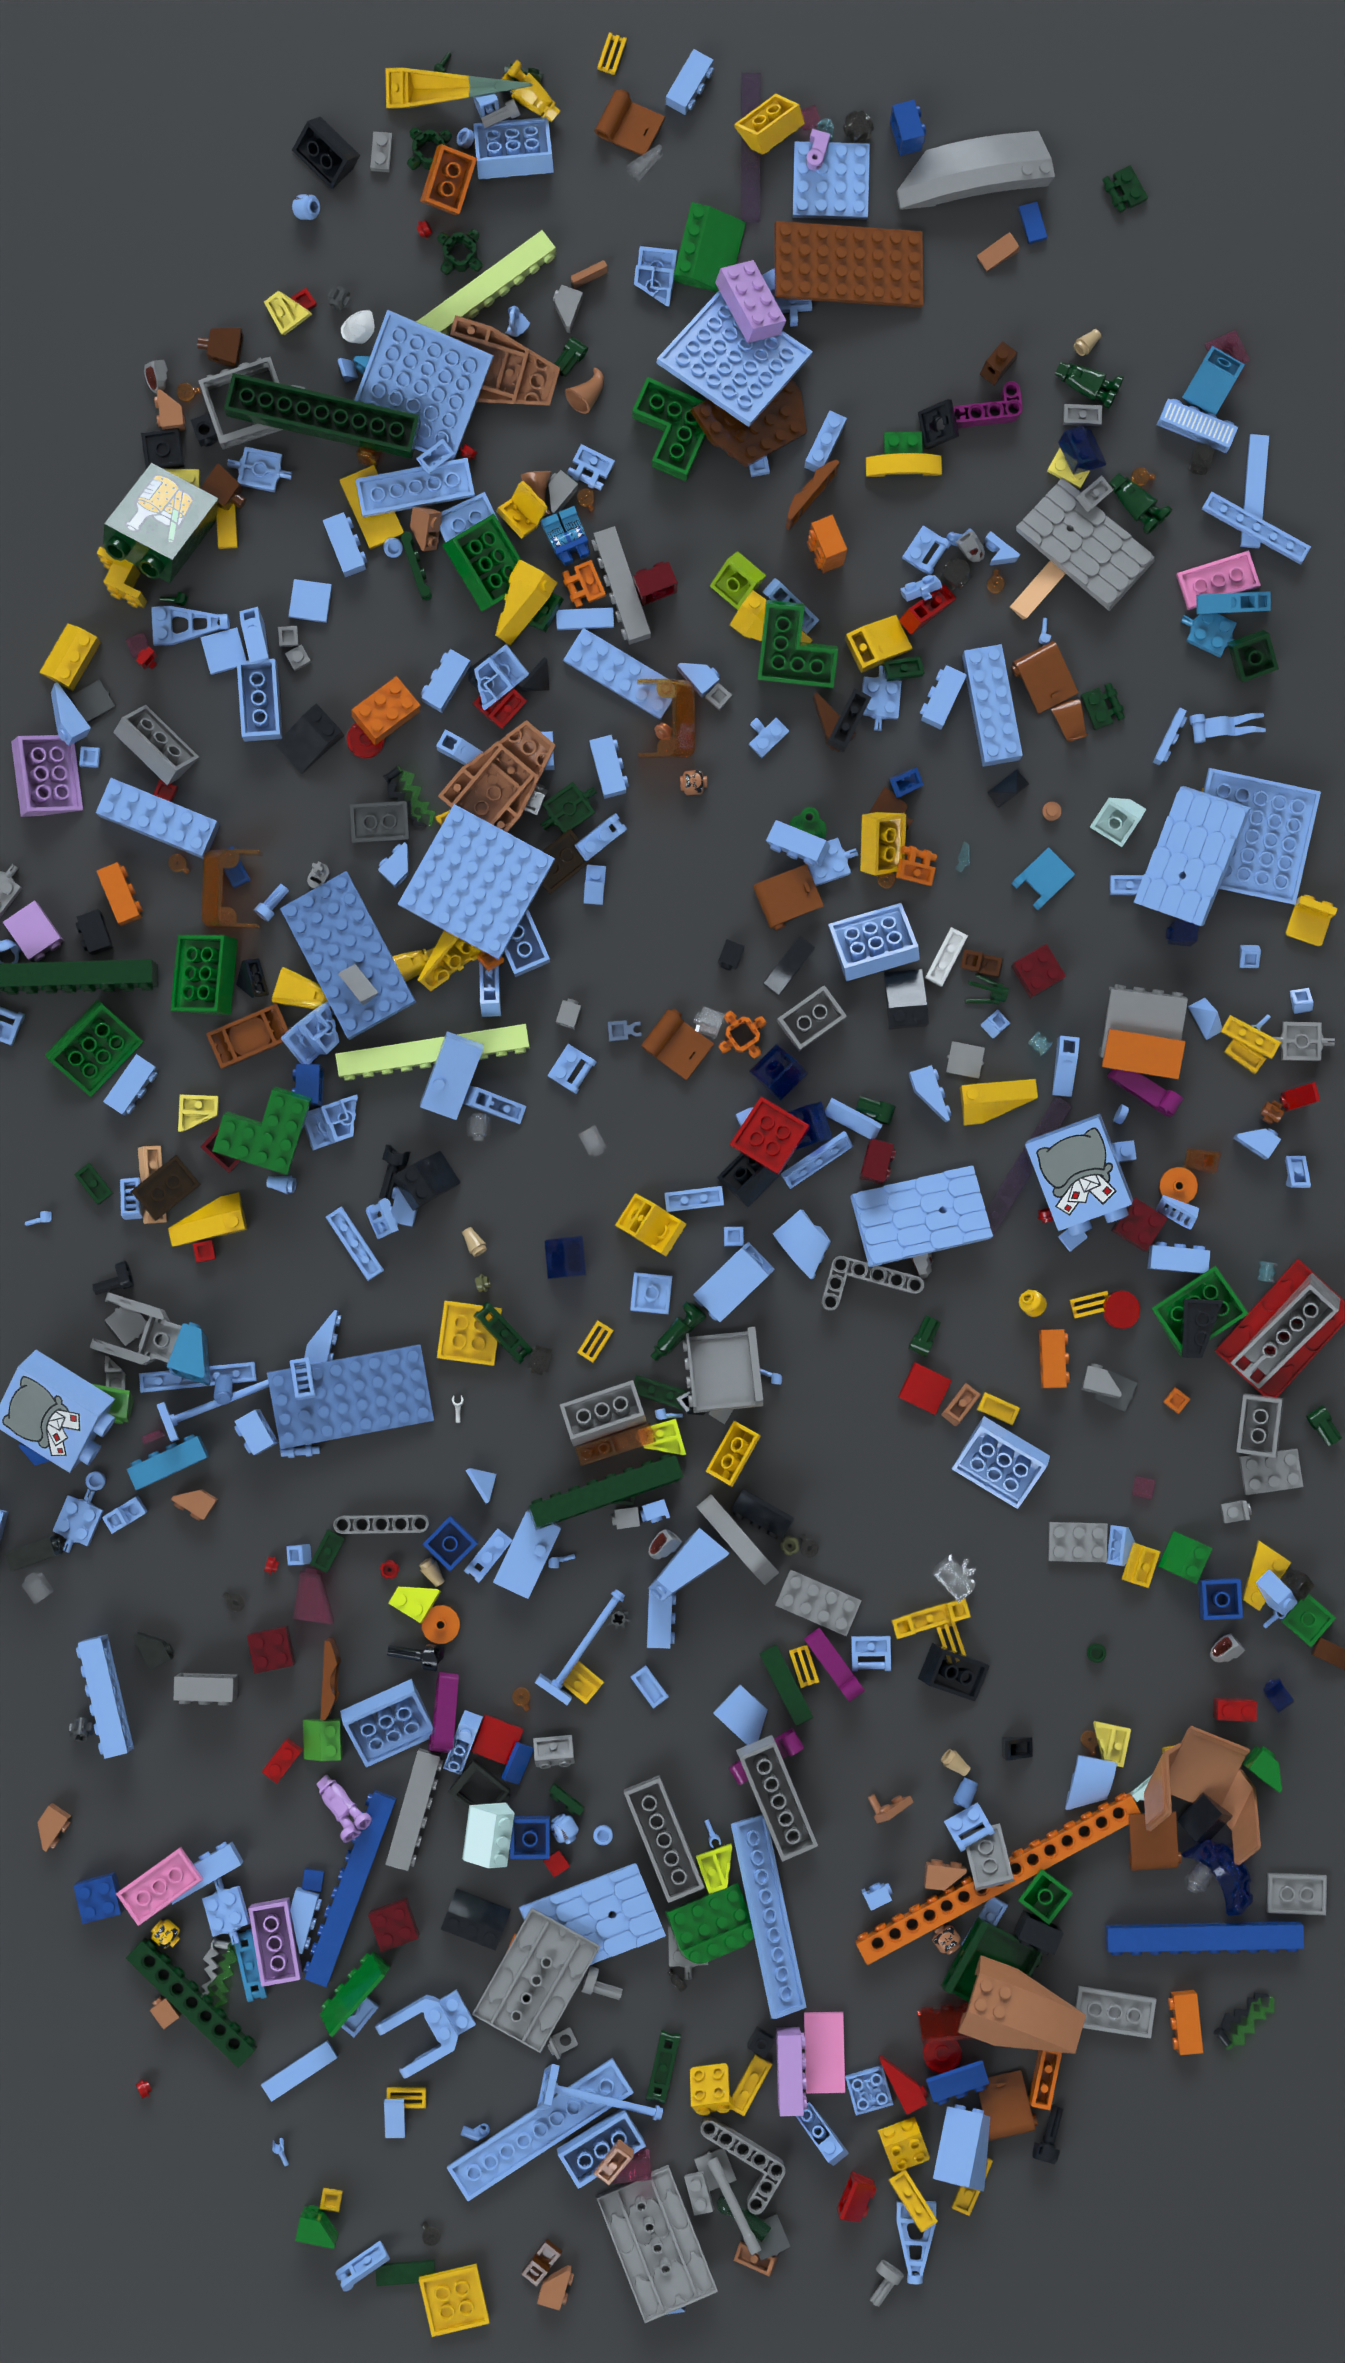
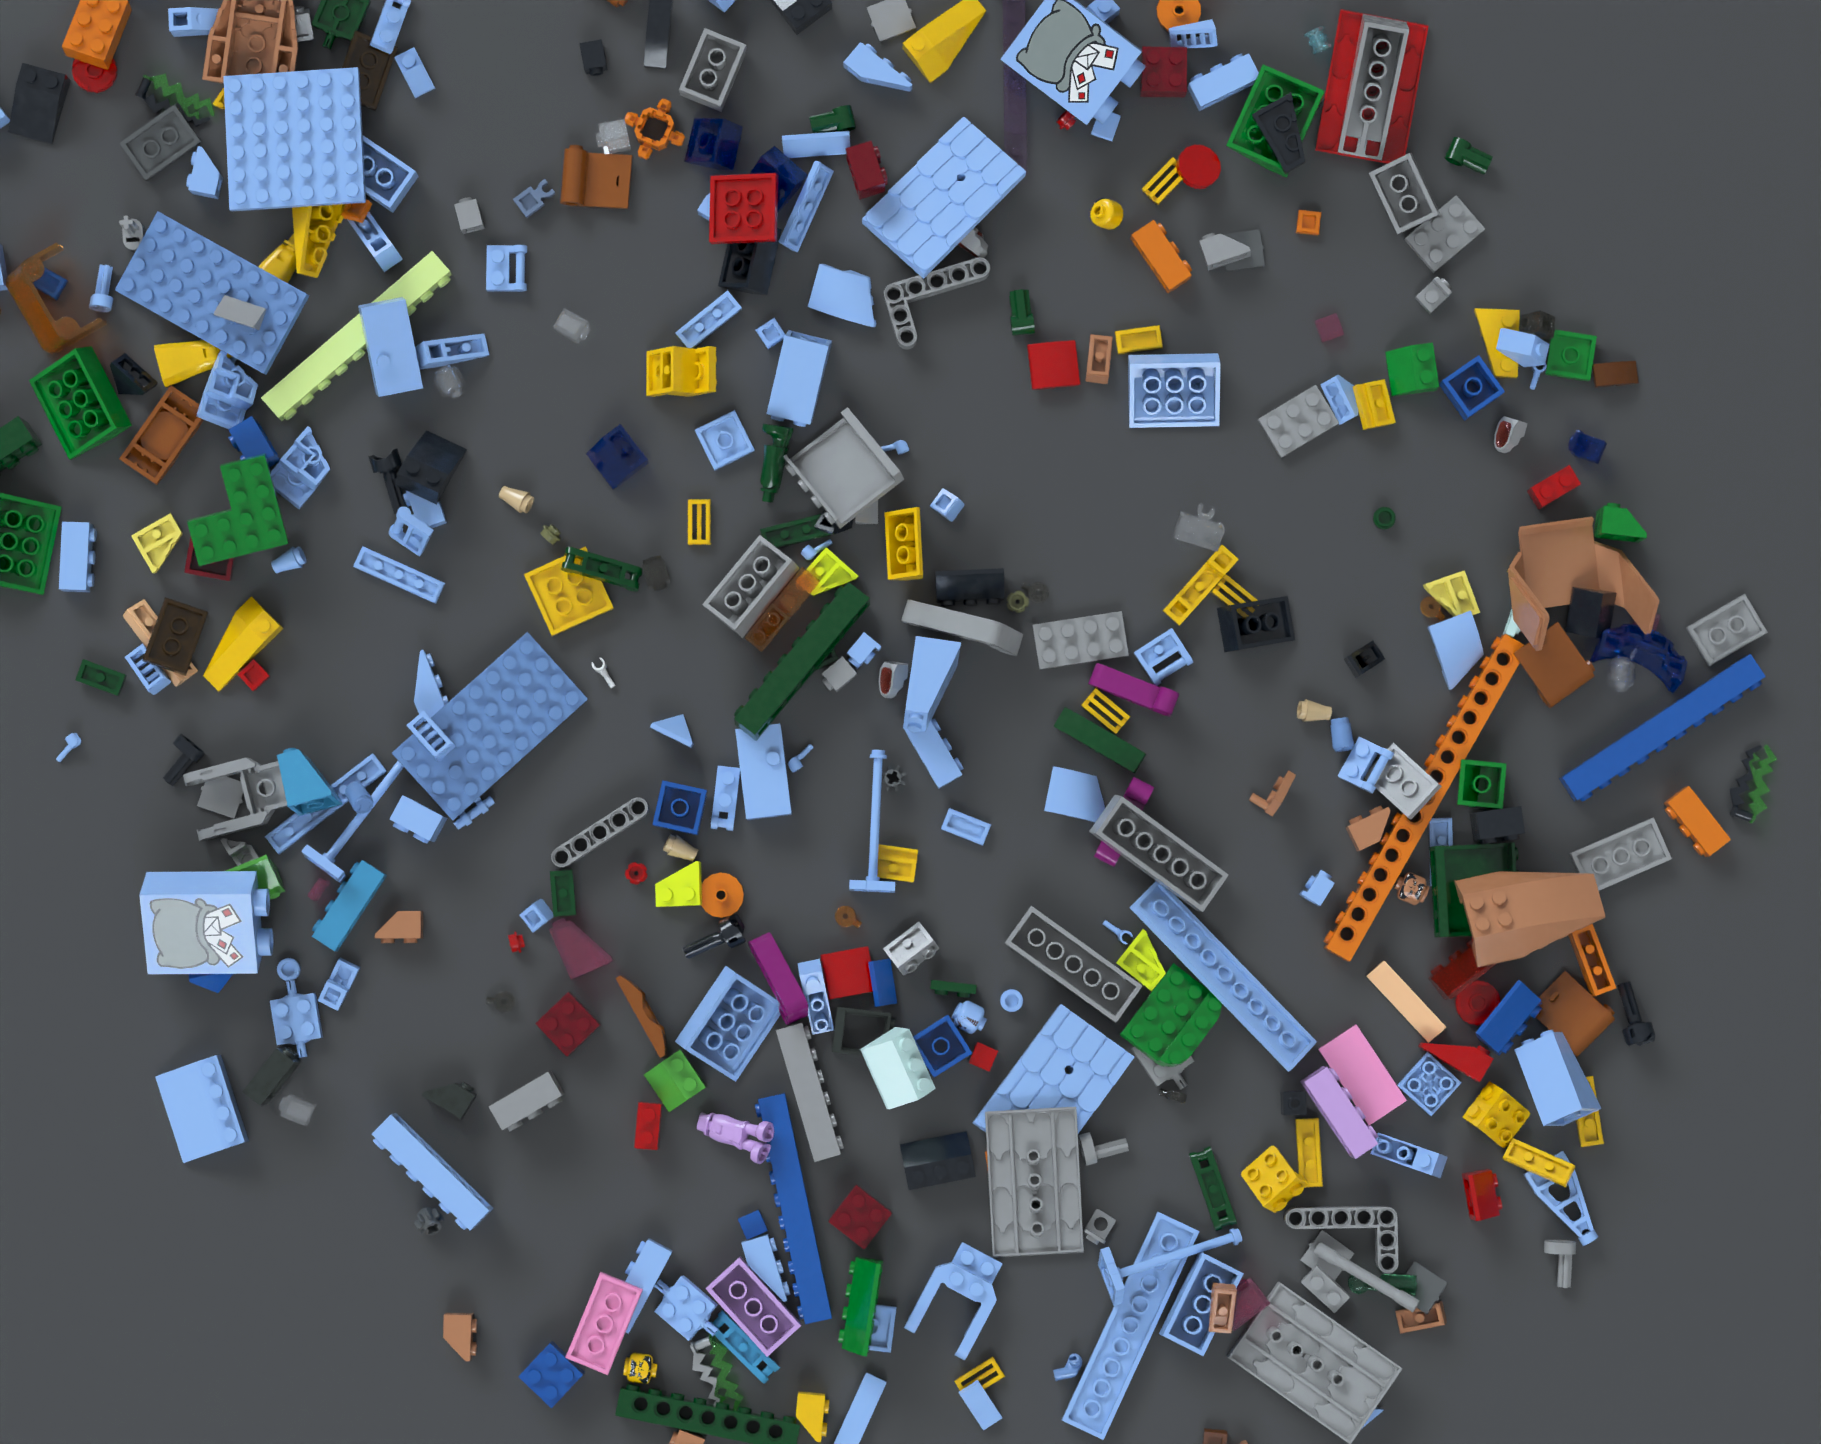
camera: 30 degrees left, 0 degrees up
none -> yellow slope [796,1391,829,1442]
none -> light blue slope [930,488,964,522]
none -> light nougat slope [1366,961,1446,1043]

